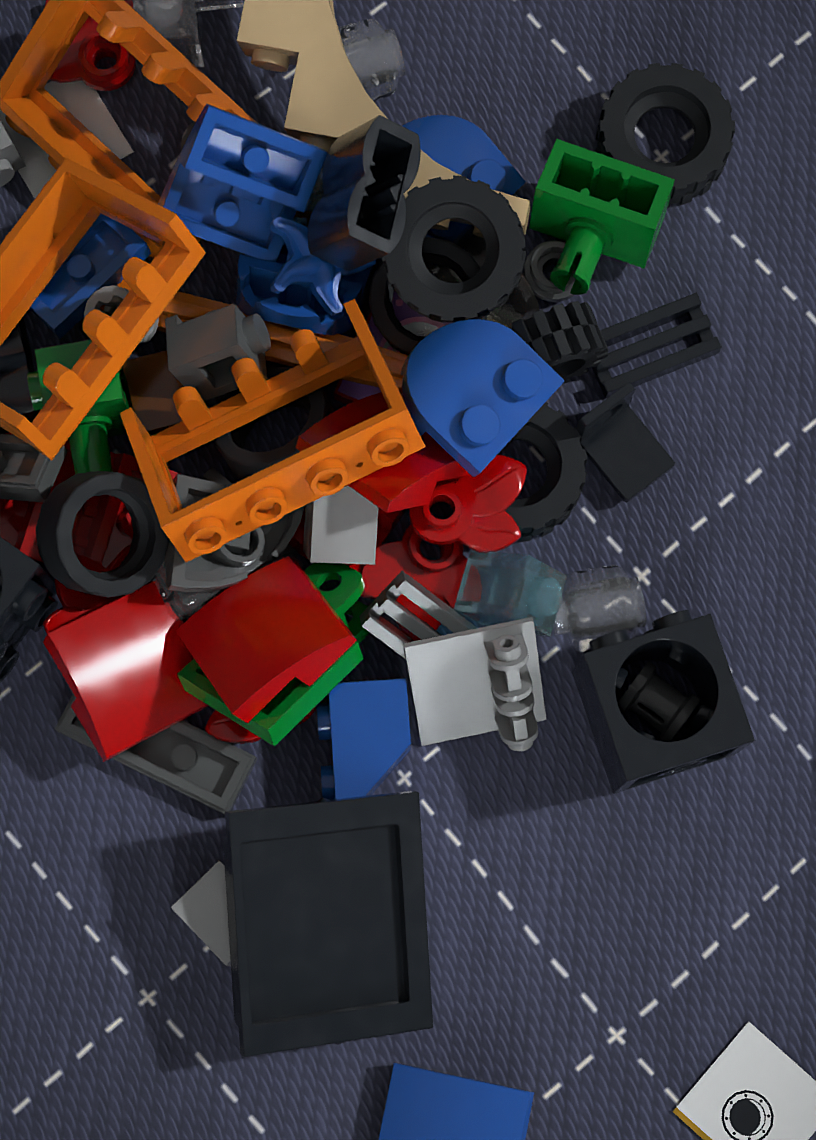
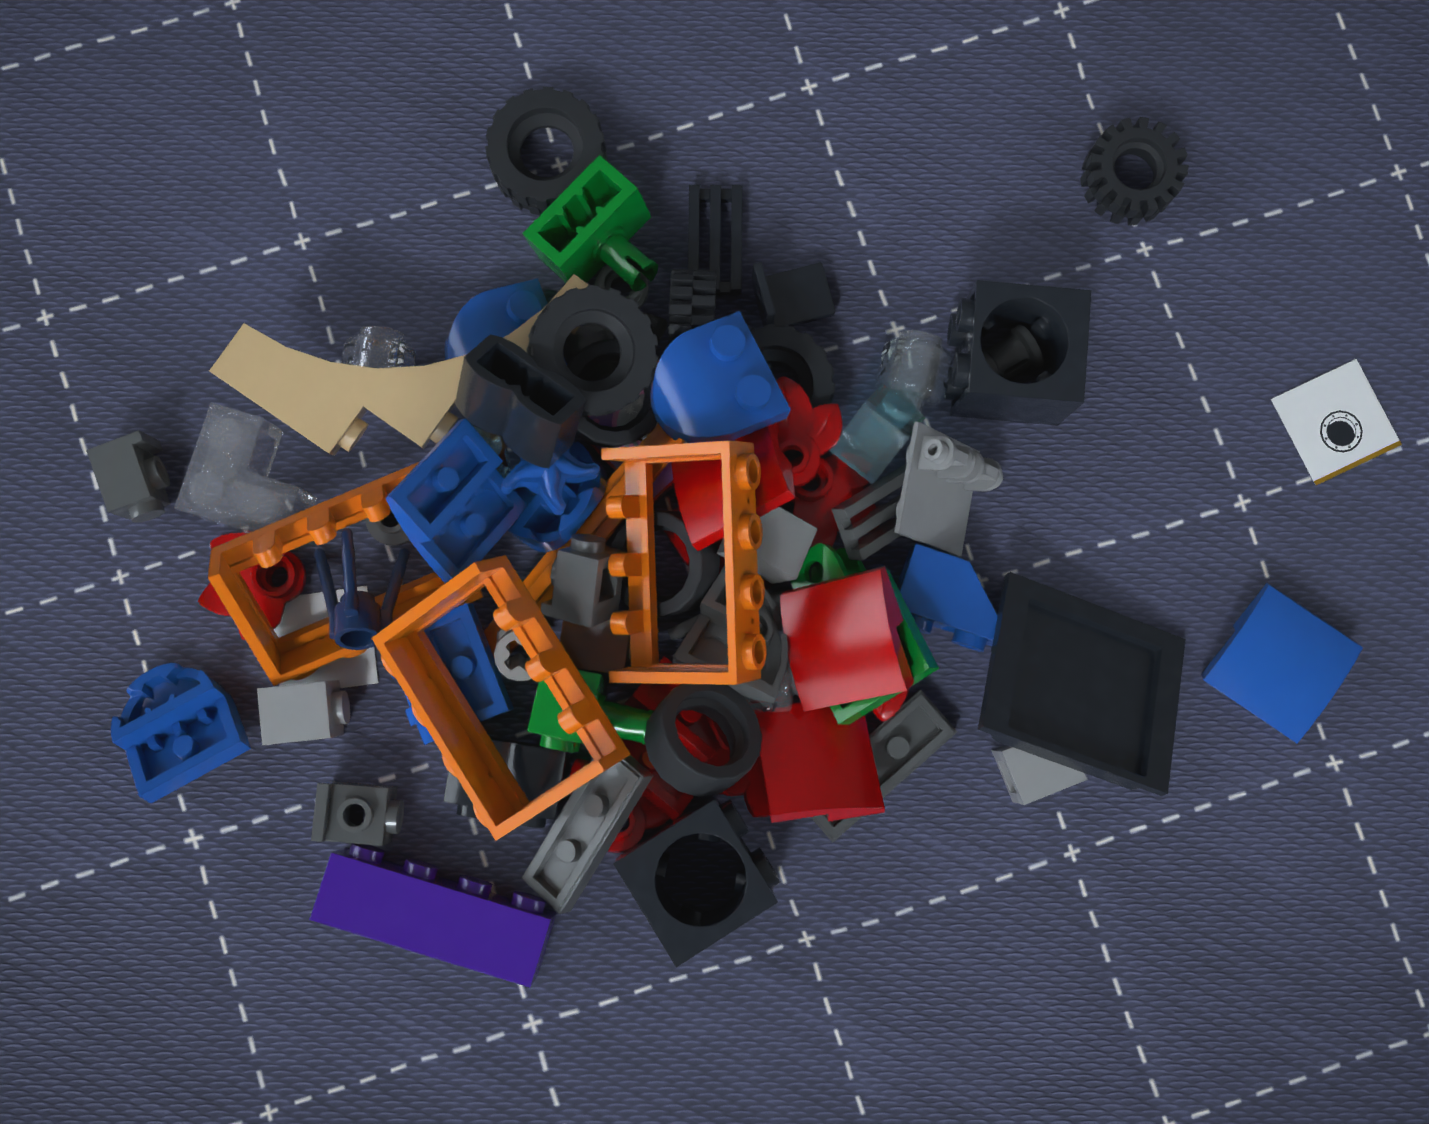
camera: 65 degrees left, 5 degrees up
none -> dark blue plant [314,528,410,650]

